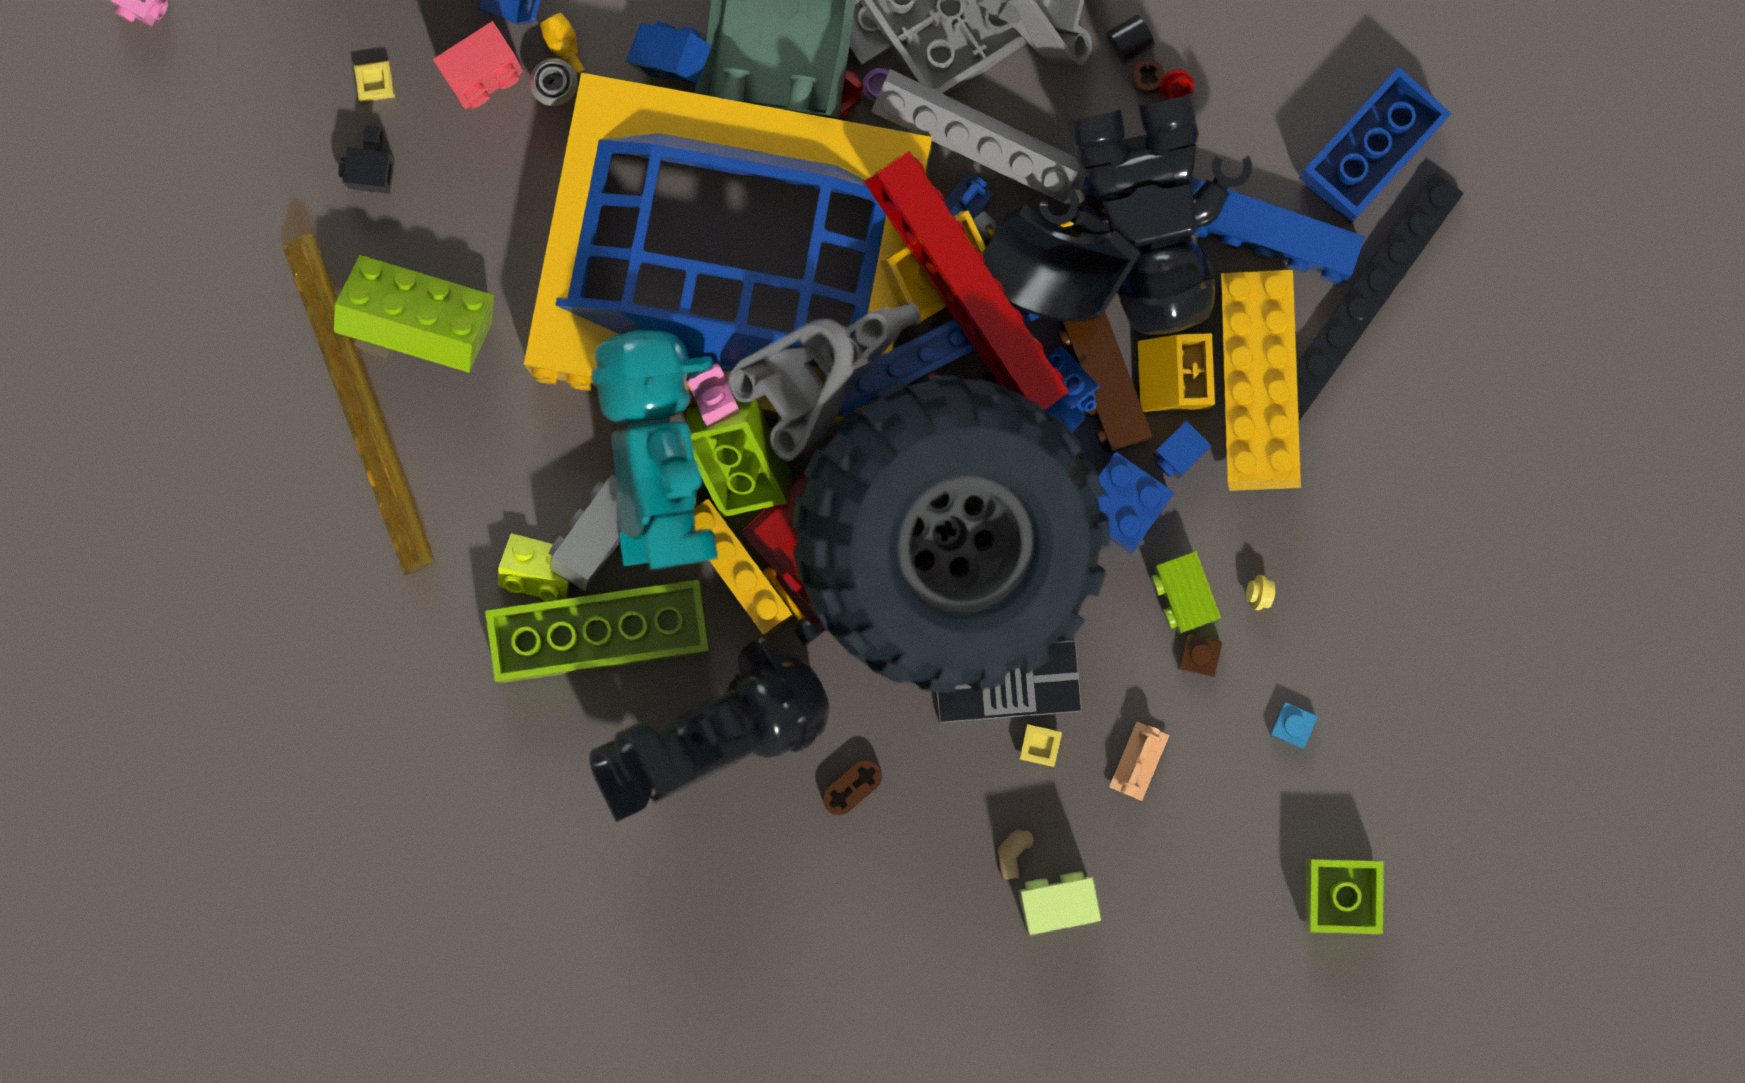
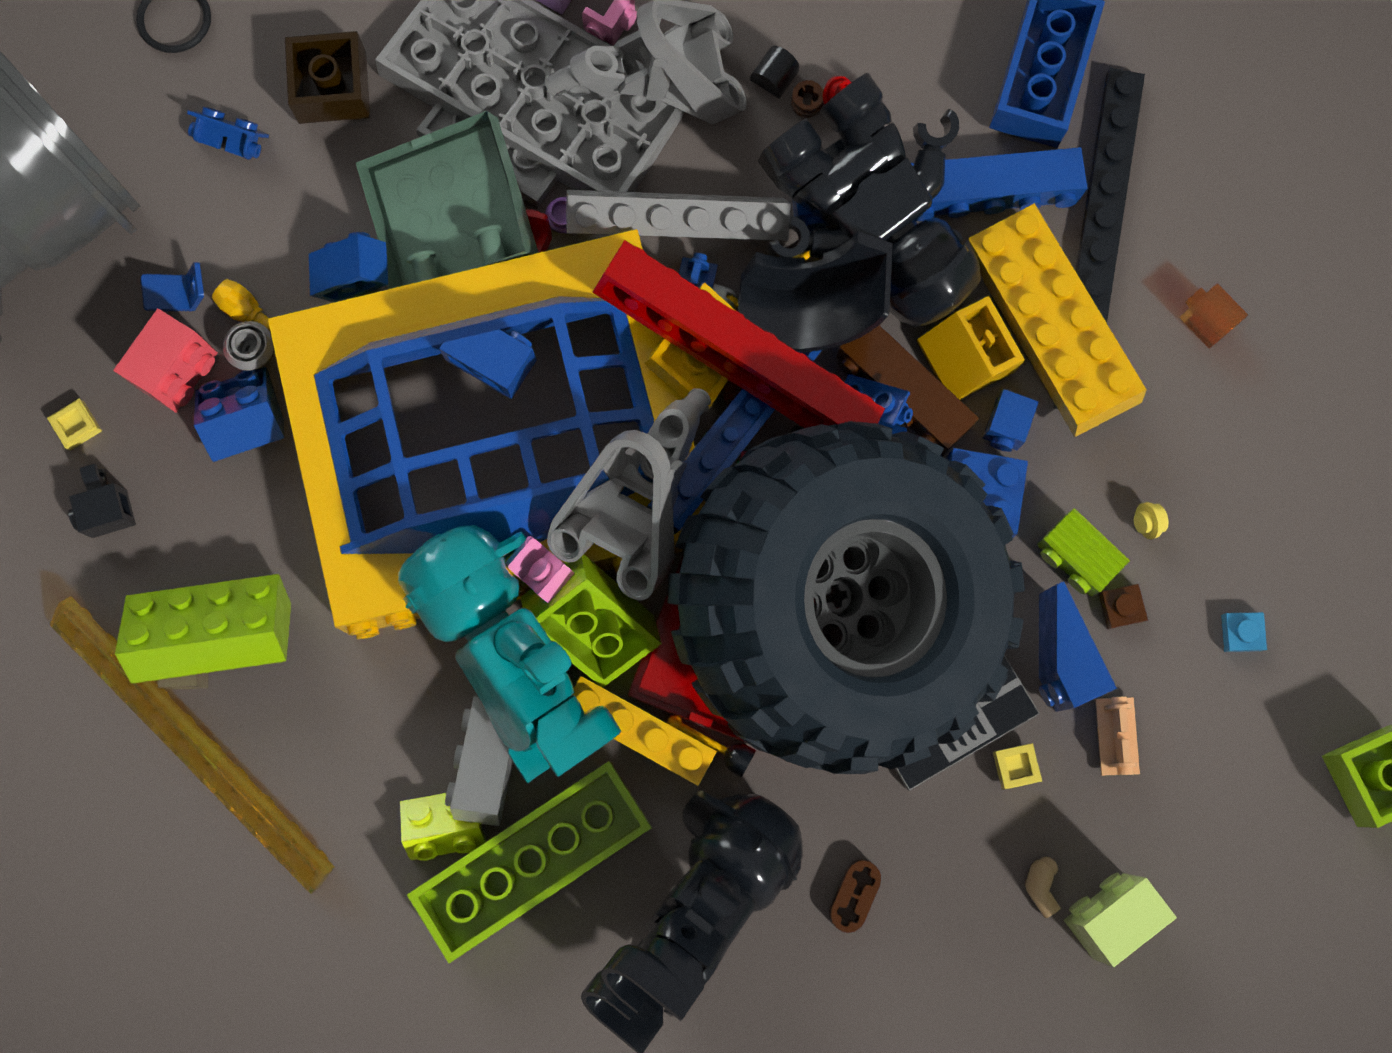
camera: 30 degrees left, 5 degrees down
none -> blue slope [194,367,285,462]
none -> blue slope [439,329,537,399]
none -> blue slope [1039,581,1117,712]
none -> clear orange brick [1179,283,1248,349]

